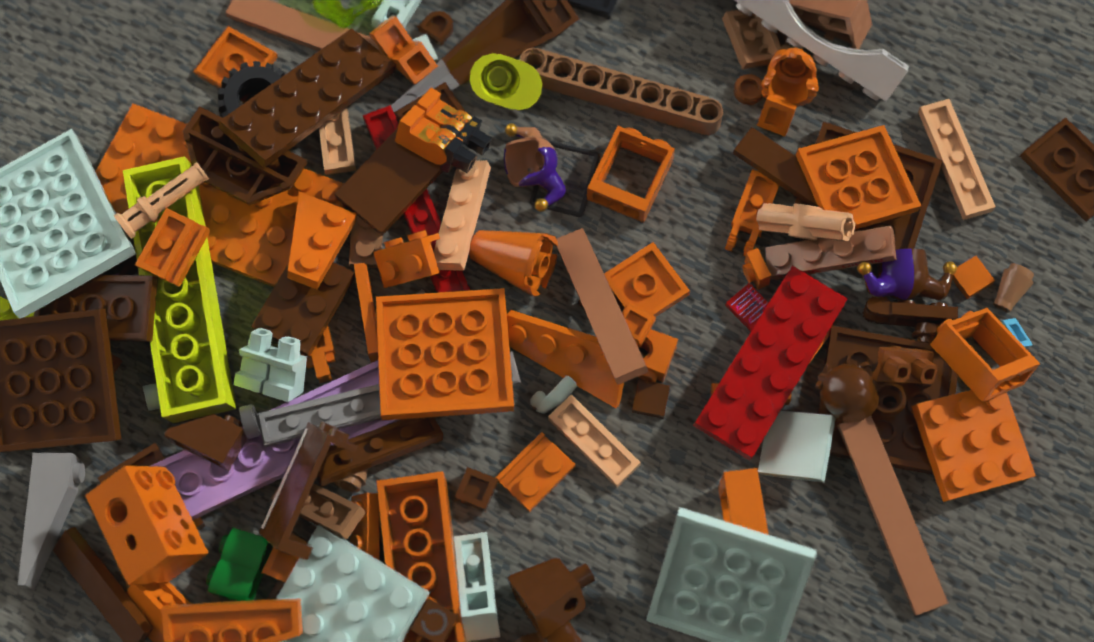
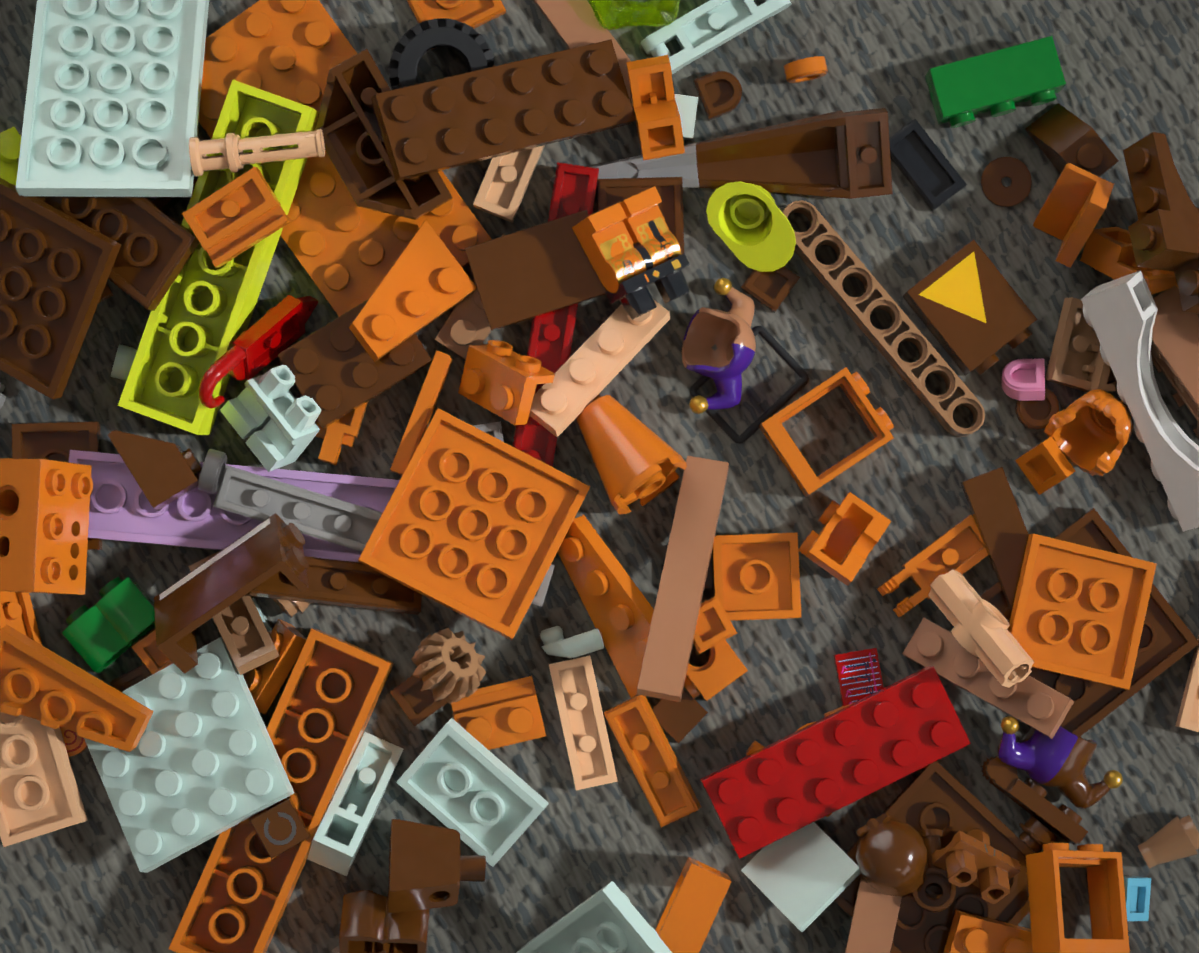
camera: 25 degrees right, 15 degrees up
orange plate [742,248,771,290] -> none
orange tile [952,256,995,299] -> none
none -> red plate [199,295,319,409]
none -> light aqua plate [396,718,549,867]
none -> medium nougat gear [411,628,487,704]
none -> orange tile [603,695,701,827]
none -> reddish brown tile [741,266,800,313]
none -> orange cylinder [798,492,891,586]
none -> reddish brown brick [902,239,1038,376]
none -> bright pink tile [1002,359,1045,401]

